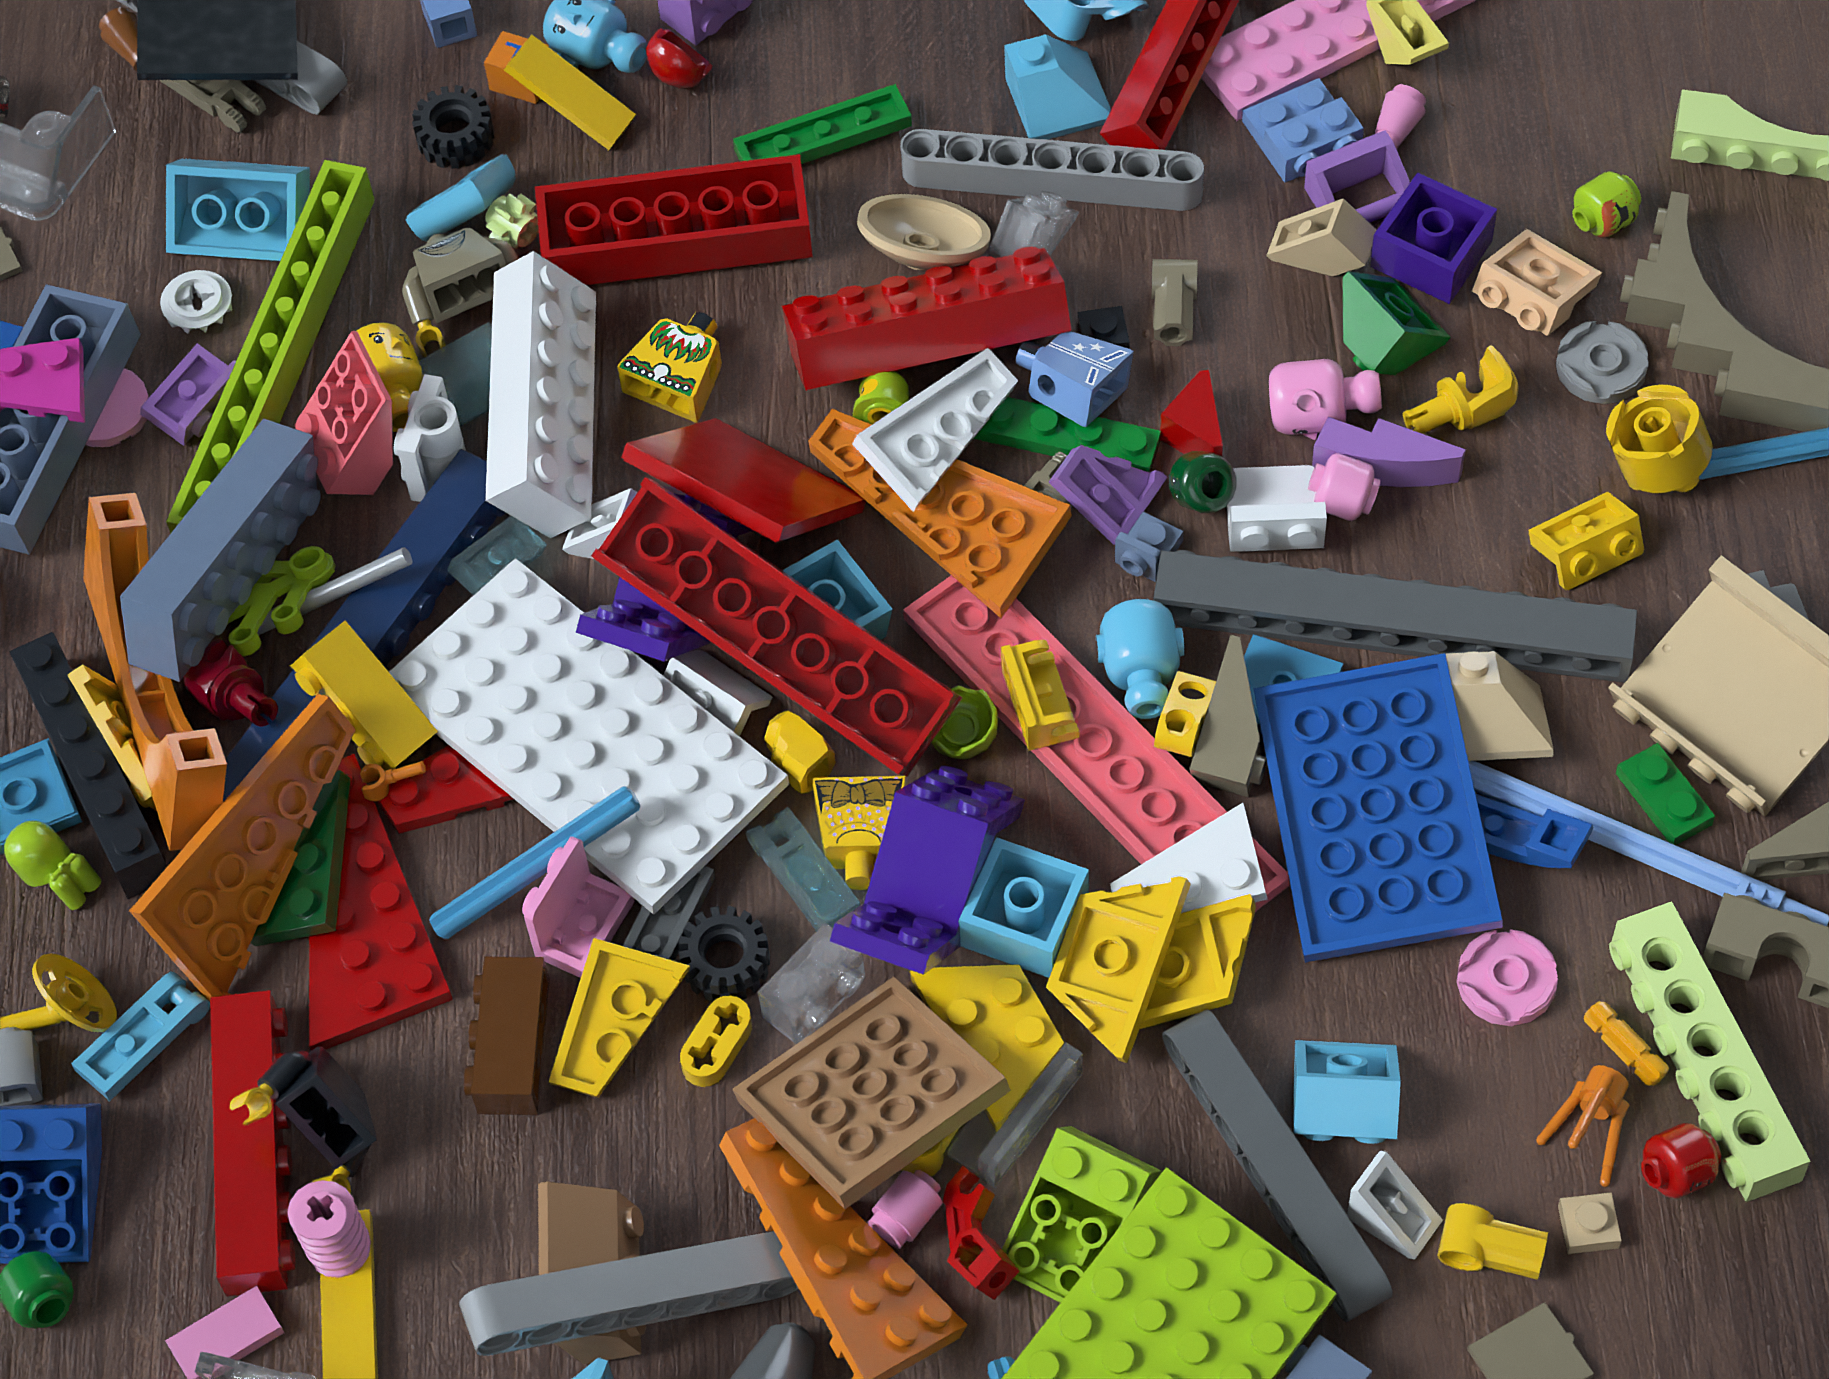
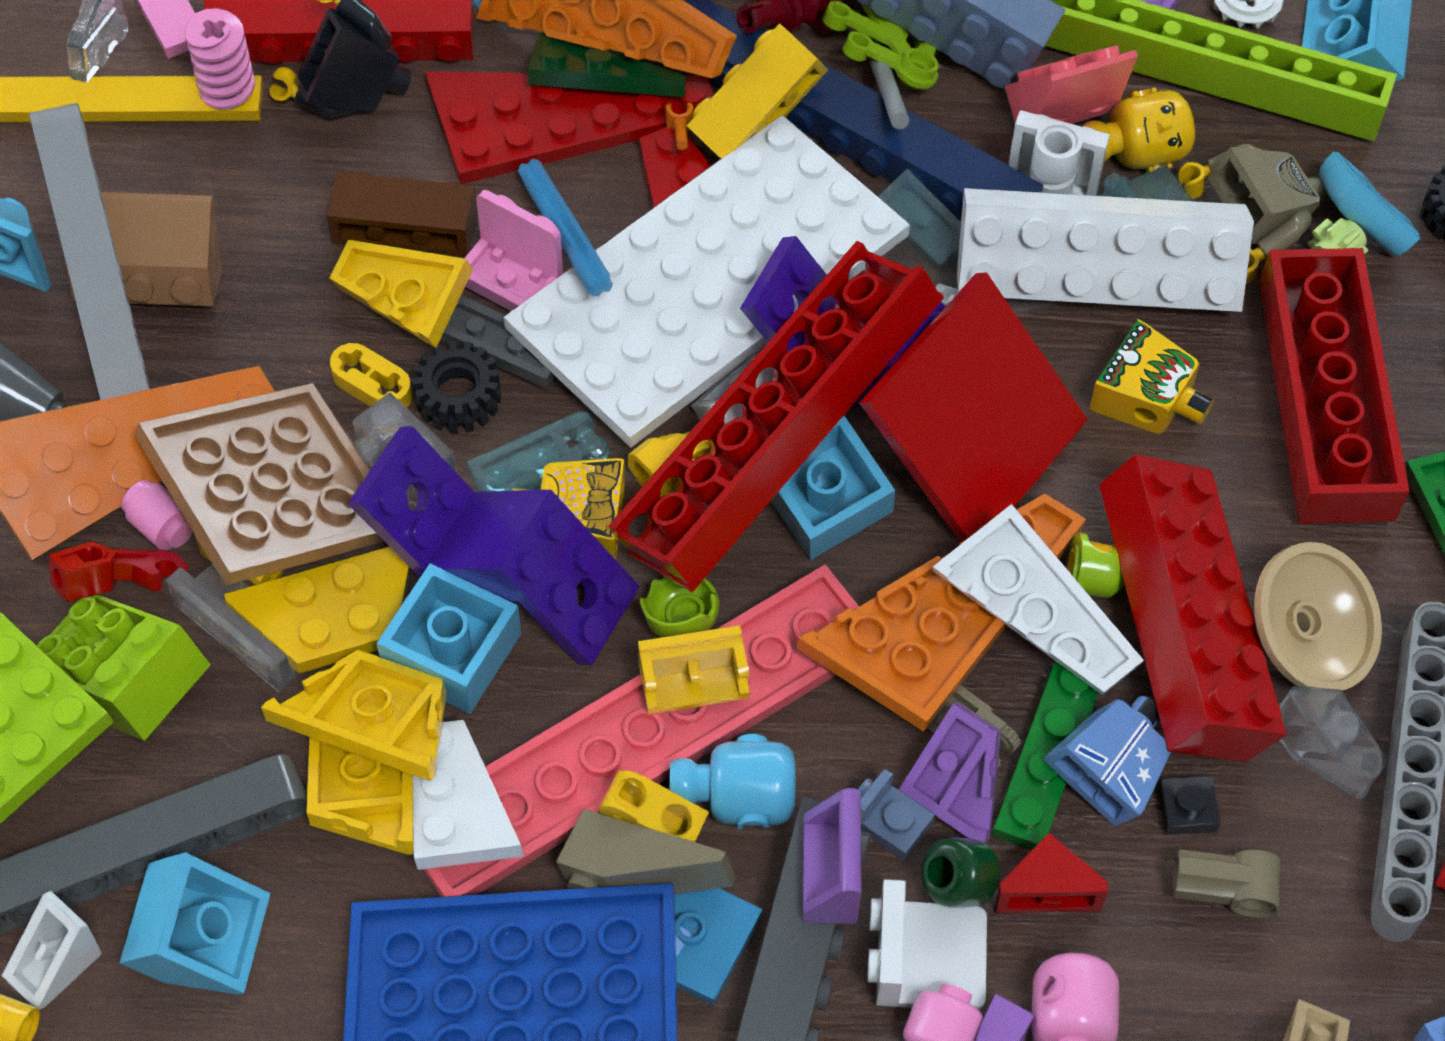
camera: 90 degrees right, 0 degrees up
none -> medium lavender tile [803,788,861,924]

